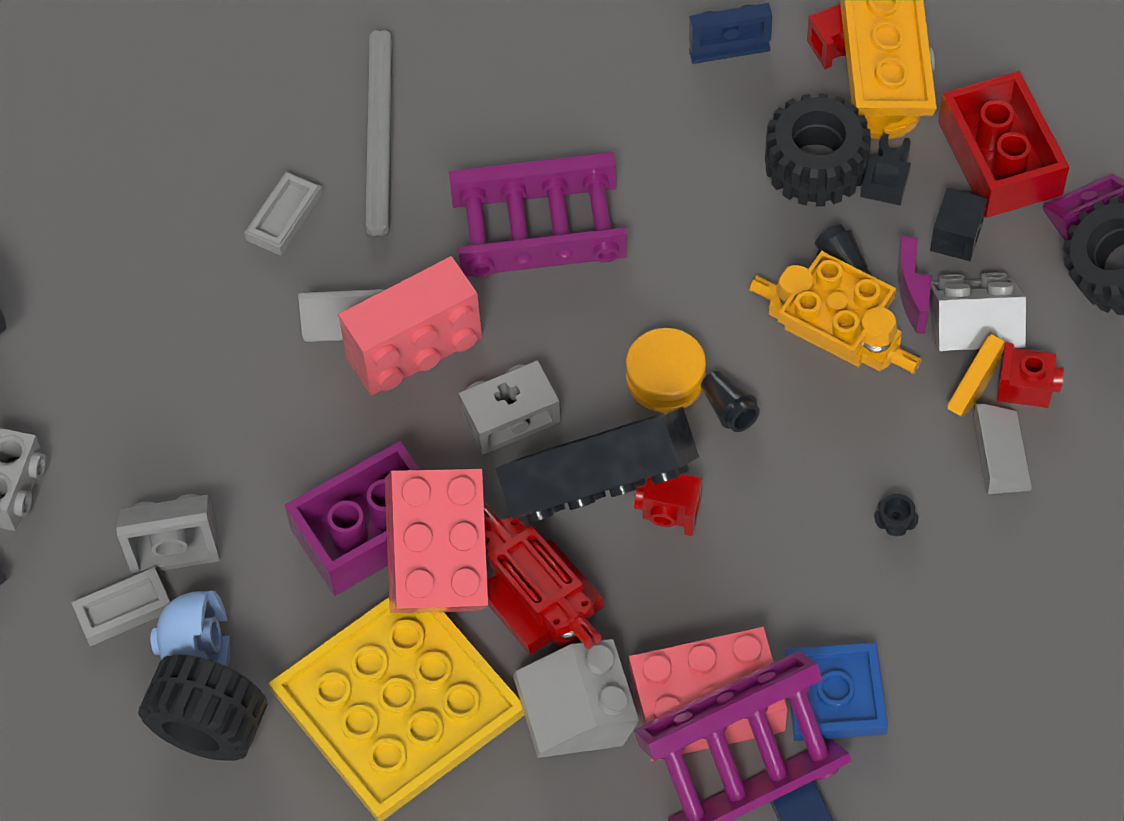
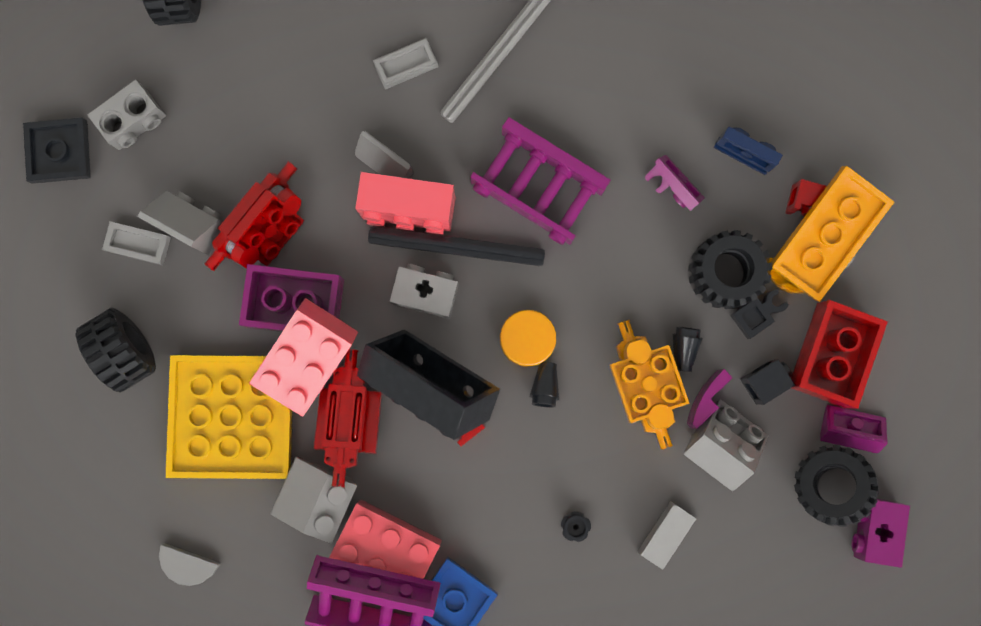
camera: 35 degrees right, 25 degrees up
light blue cylinder [150,591,230,667] -> none
light orange tile [947,334,1005,416] -> none
red brick [997,342,1064,408] -> none
none -> red piece [204,161,305,272]
none -> black axle [368,226,545,266]
none -> magenta plate [645,155,705,211]

